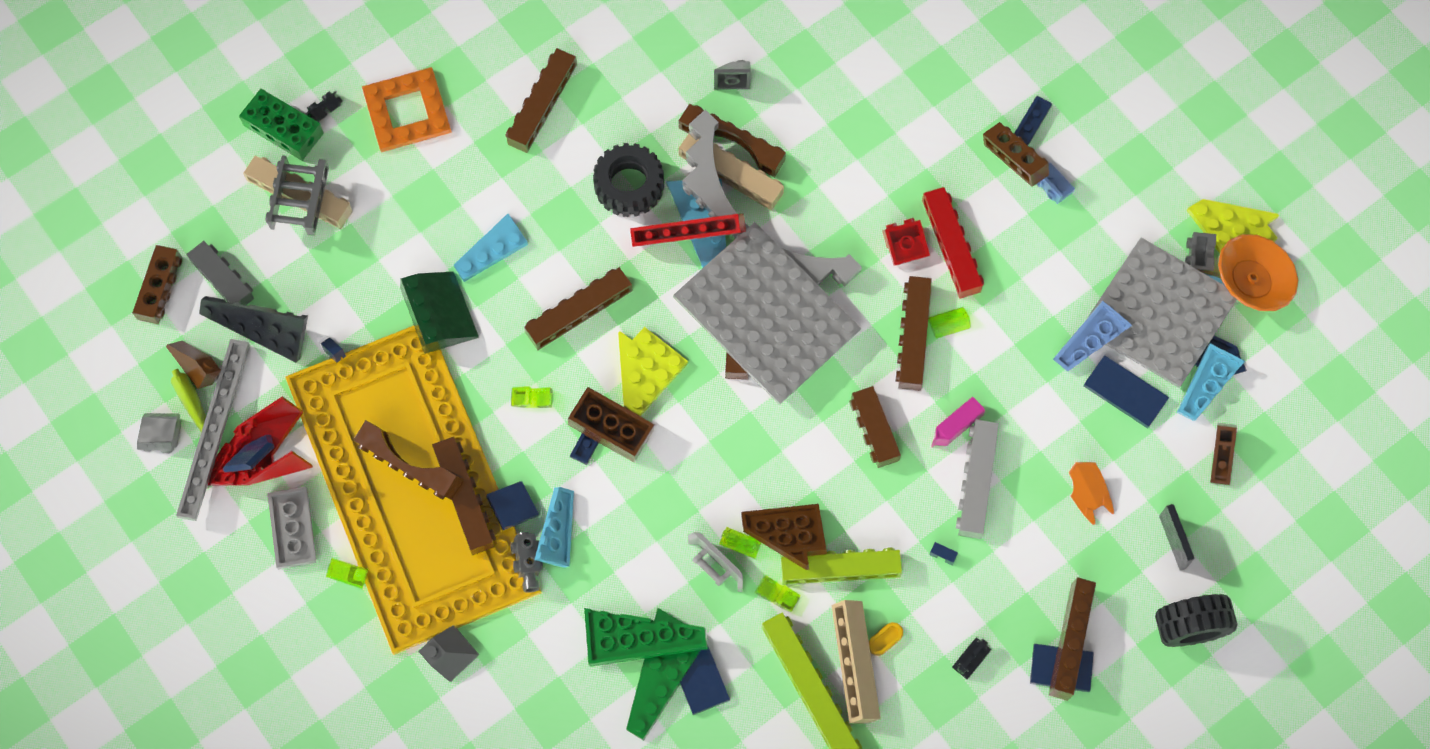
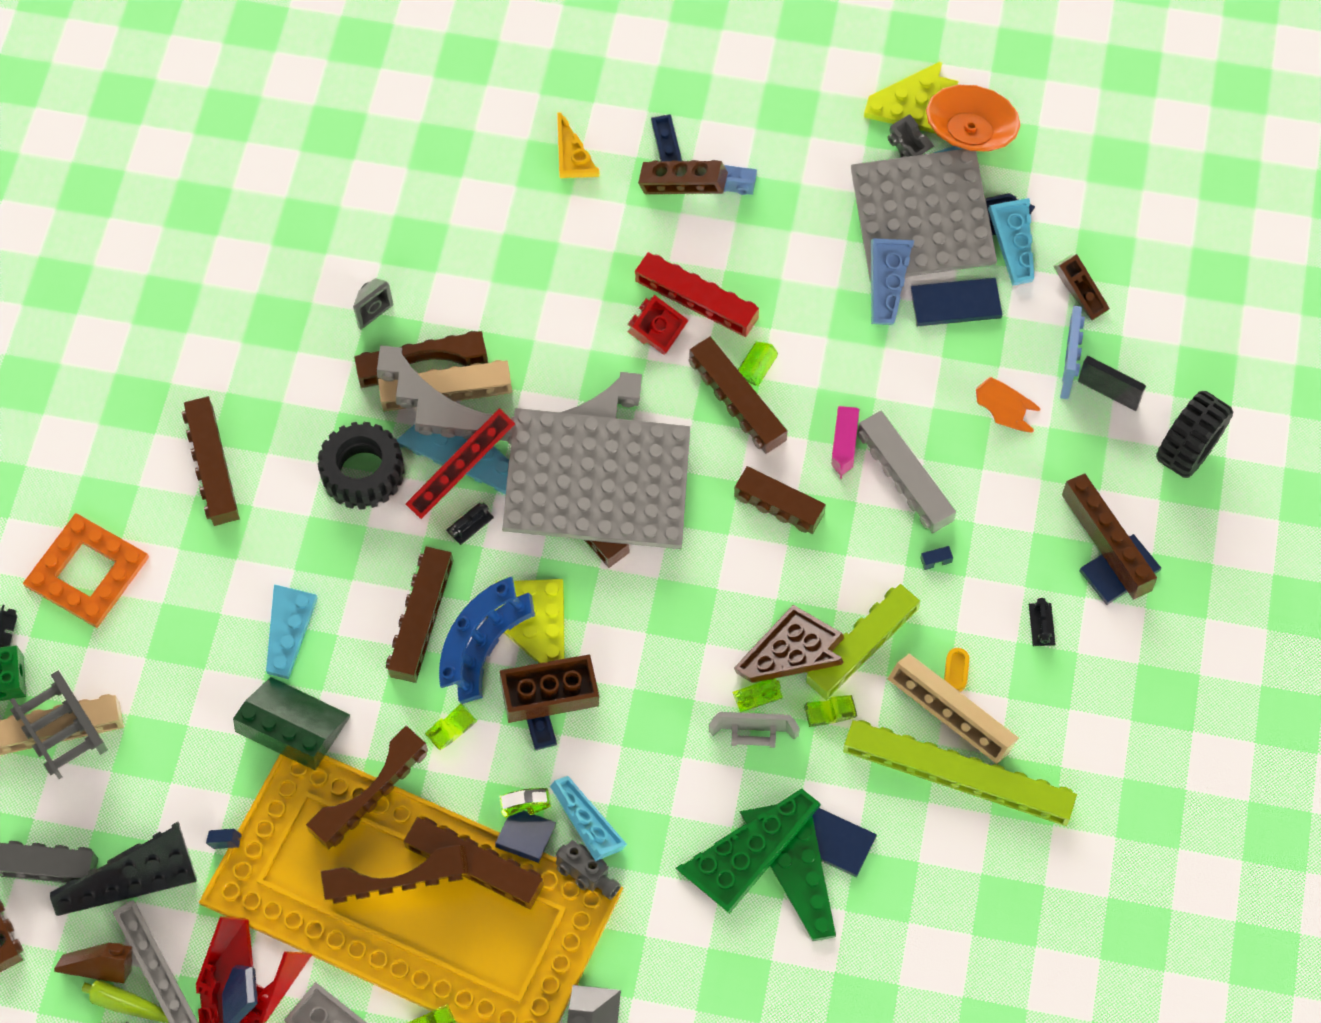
camera: 40 degrees left, 5 degrees down
none -> reddish brown arch [306,725,428,850]
none -> blue fence [439,576,535,704]
none -> black hinge [446,502,494,546]
none -> slope [499,788,552,818]
none -> yellow wing [557,112,600,179]
none -> medium blue wing [1060,306,1085,399]

